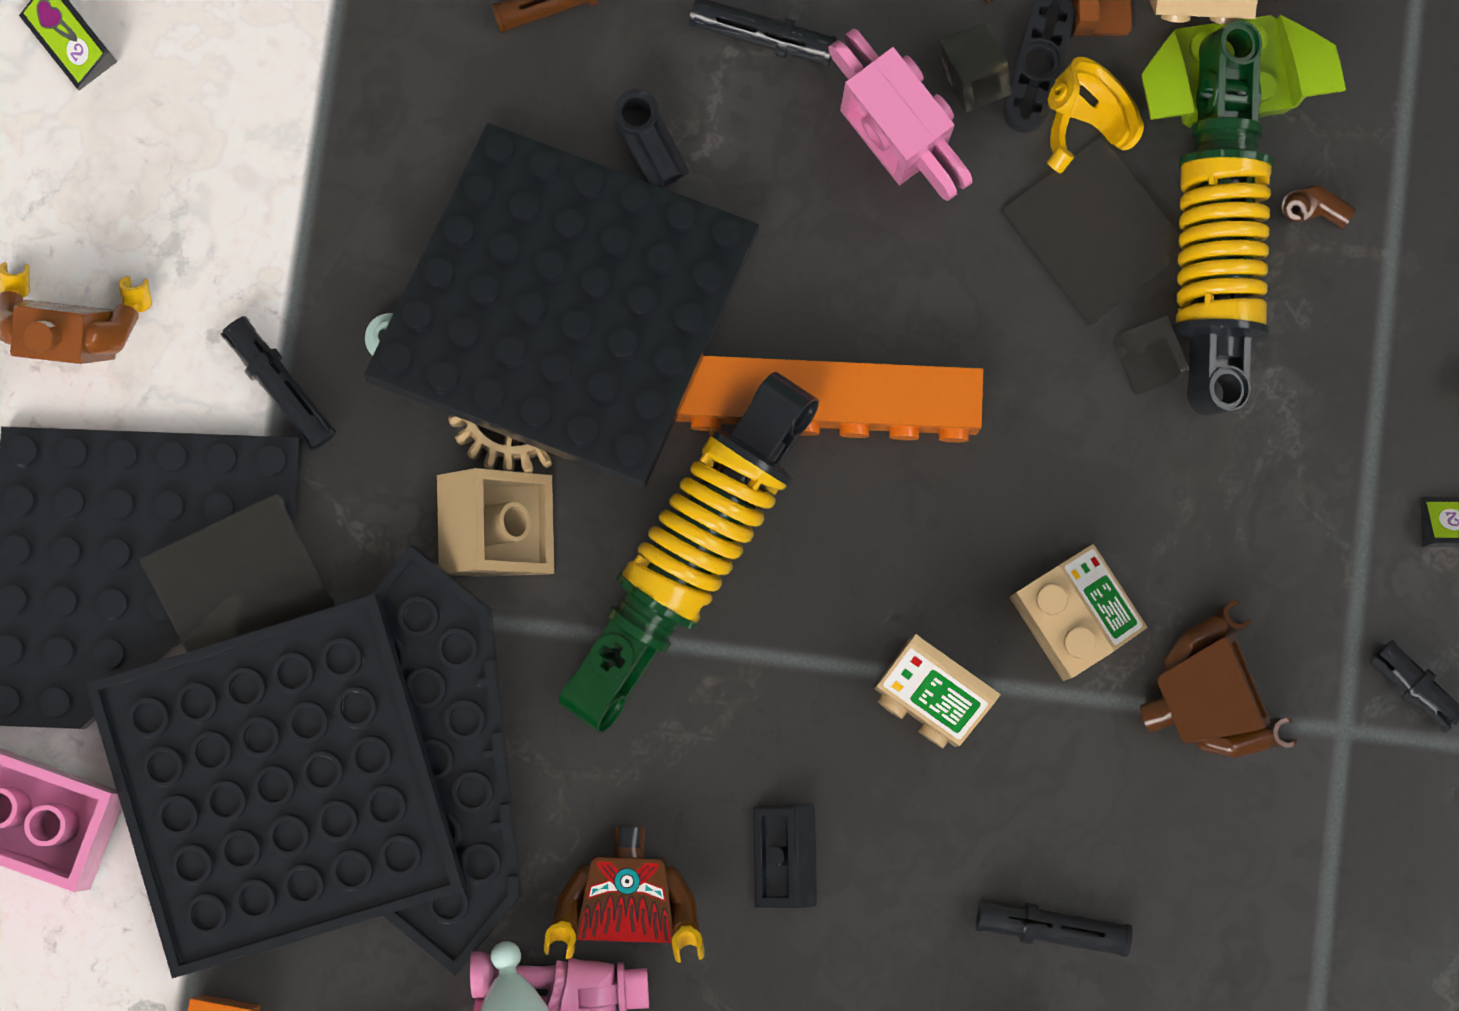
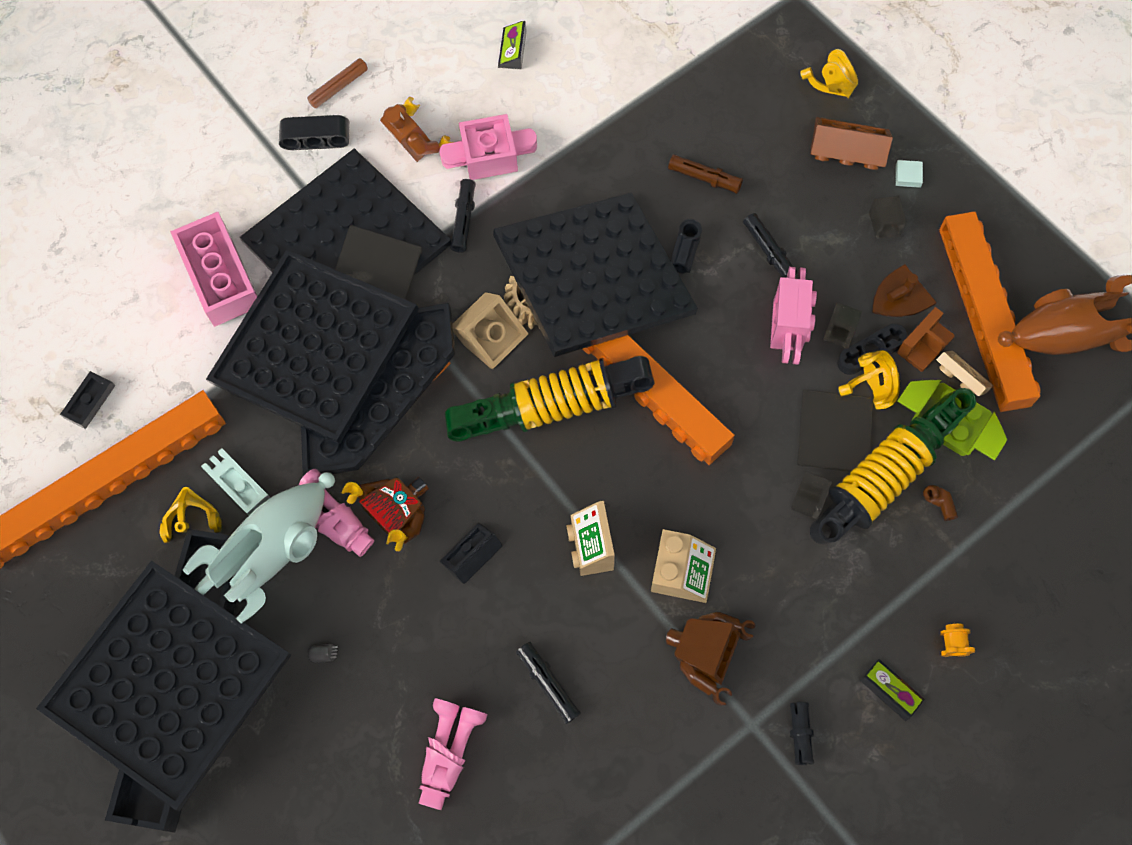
camera: 50 degrees right, 15 degrees down
none -> bright pink brick [440,114,537,180]

